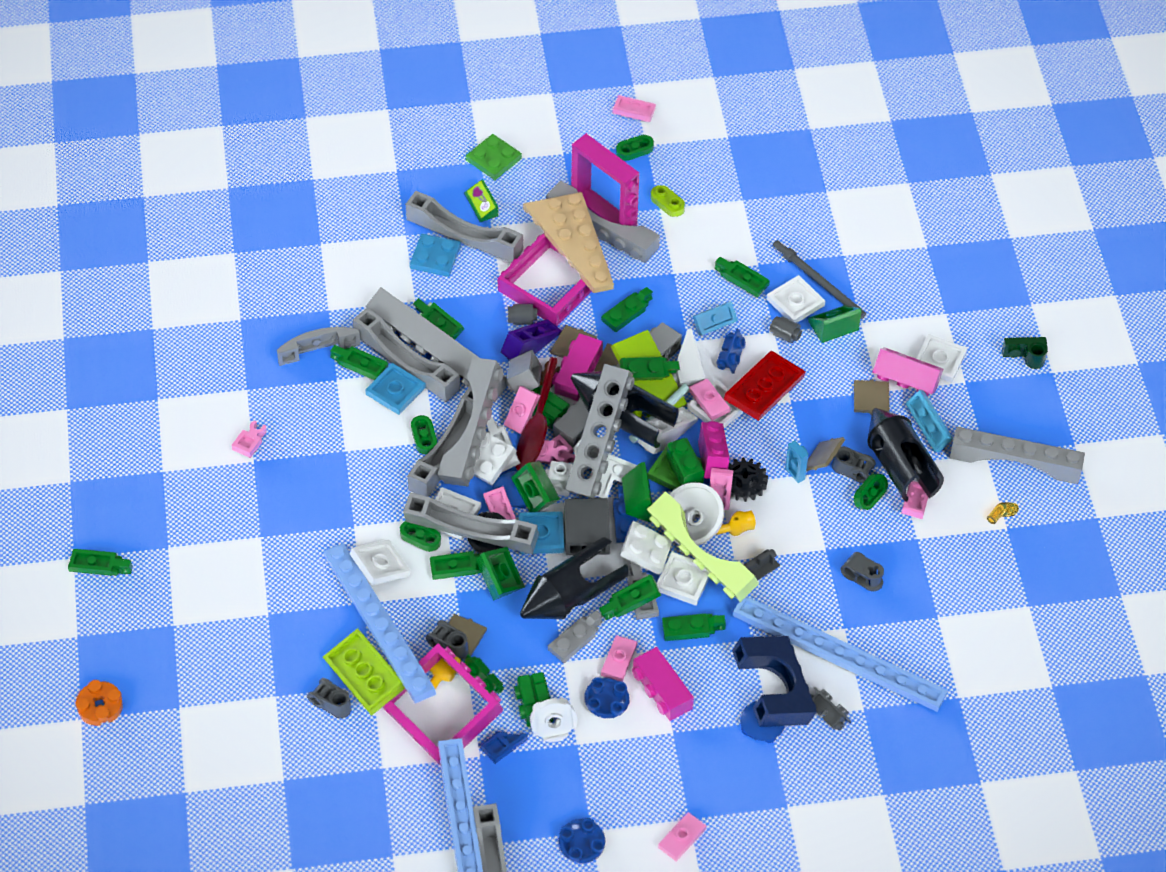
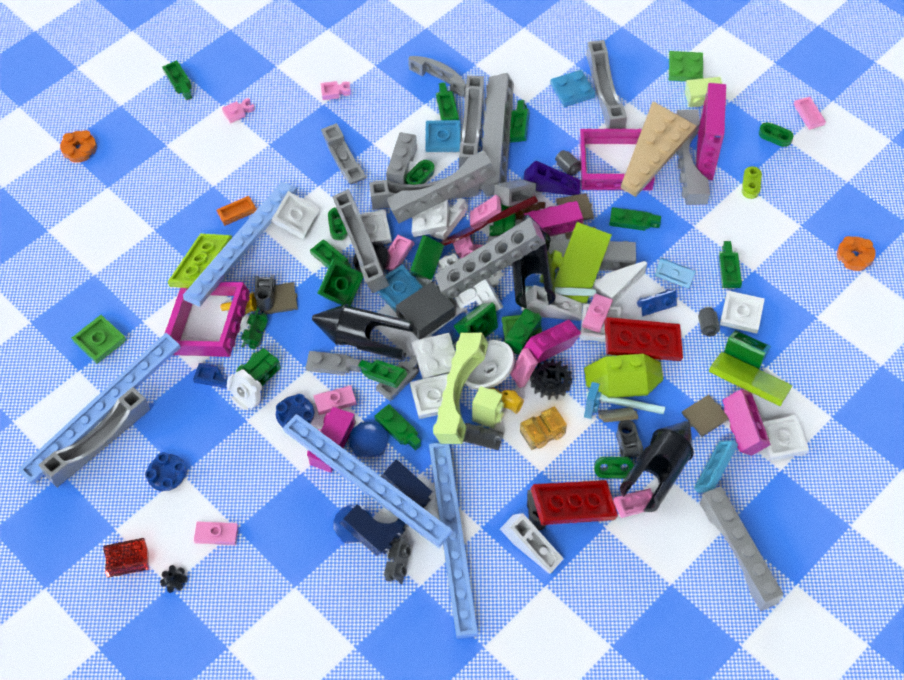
camera: 55 degrees right, 5 degrees up
dark grey piece [307,678,352,719] -> none
slope [464,179,499,222] -> none
green hinge [619,357,680,381] -> none
dark grey bar [773,240,867,319] -> none
clear yellow arm [987,502,1019,524] -> none
dark green plate [1002,337,1048,369] -> none
none -> bright green plate [71,315,127,364]
none -> orange tile [216,196,257,226]
none -> bright pink plate [222,98,255,123]
none -> light blue plate [283,414,452,548]
none -> light grey slope [321,123,366,185]
none -> blue dish [349,422,388,458]
none -> light grey arch [386,132,417,184]
none -> yellowish green brick [472,386,504,429]
none -> white slope [500,513,564,574]
none -> clear yellow brick [520,406,567,451]
none -> red plate [530,480,618,525]
none -> lime wedge [584,354,664,398]
none -> light aqua piece [586,391,665,415]
none -> yellowish green brick [684,77,722,107]
none -> lime tile [708,351,793,406]
none -> orange plate [837,236,876,271]

